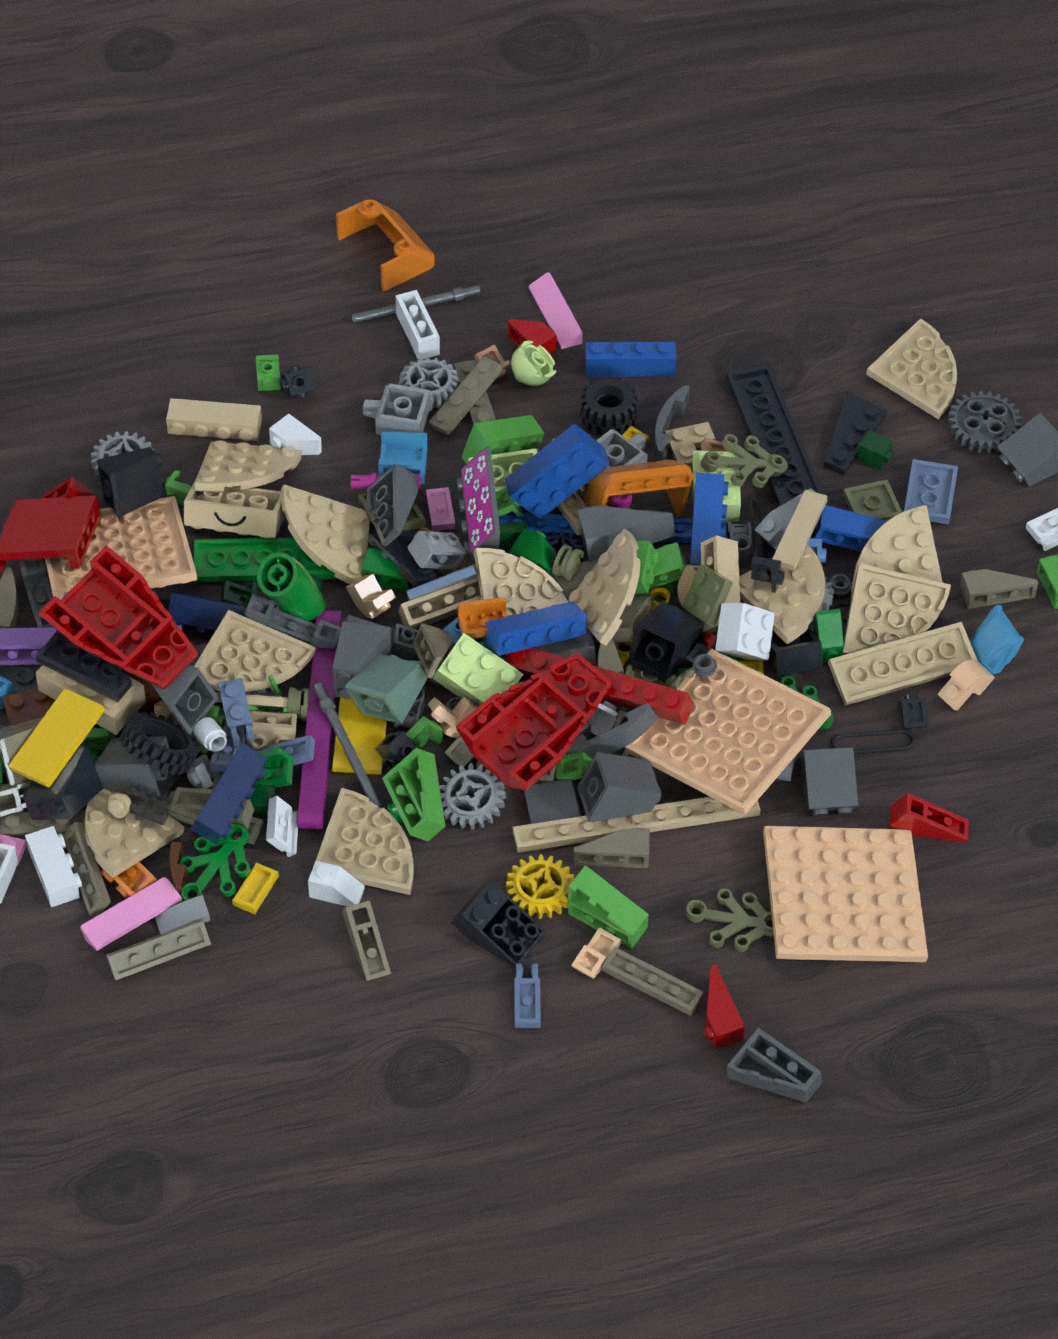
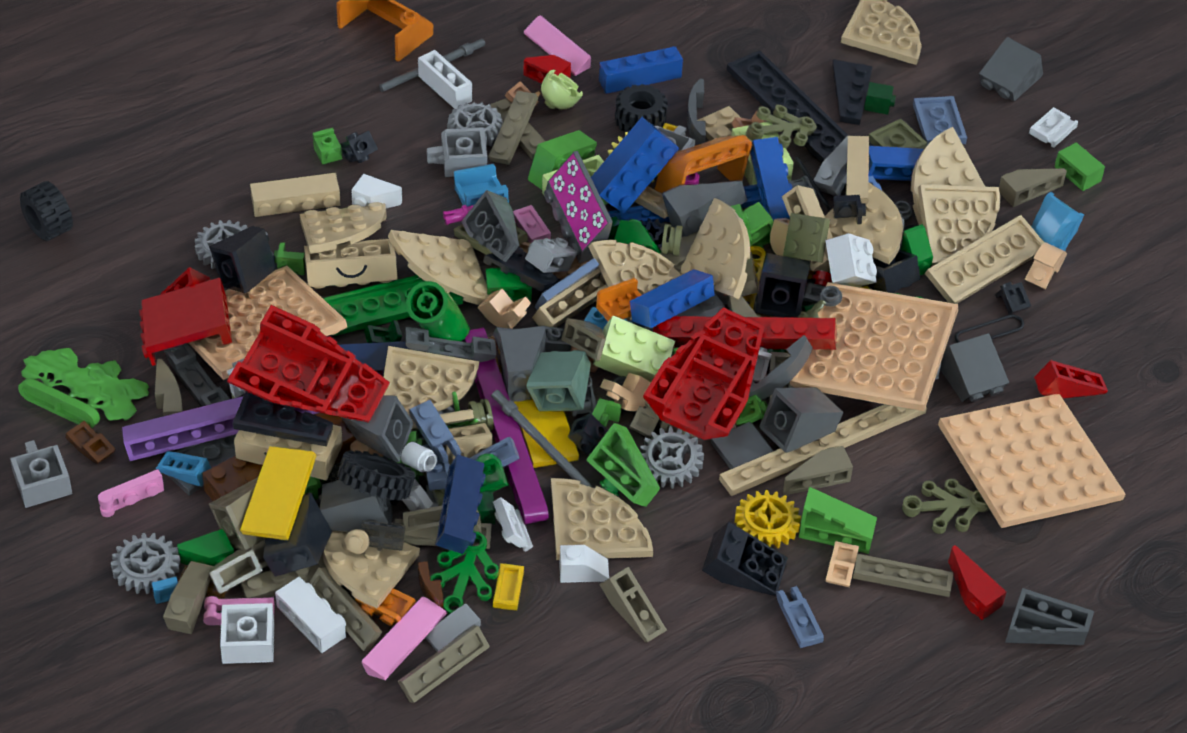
camera: 20 degrees left, 5 degrees down
dark grey gear [948,391,1022,454] -> none

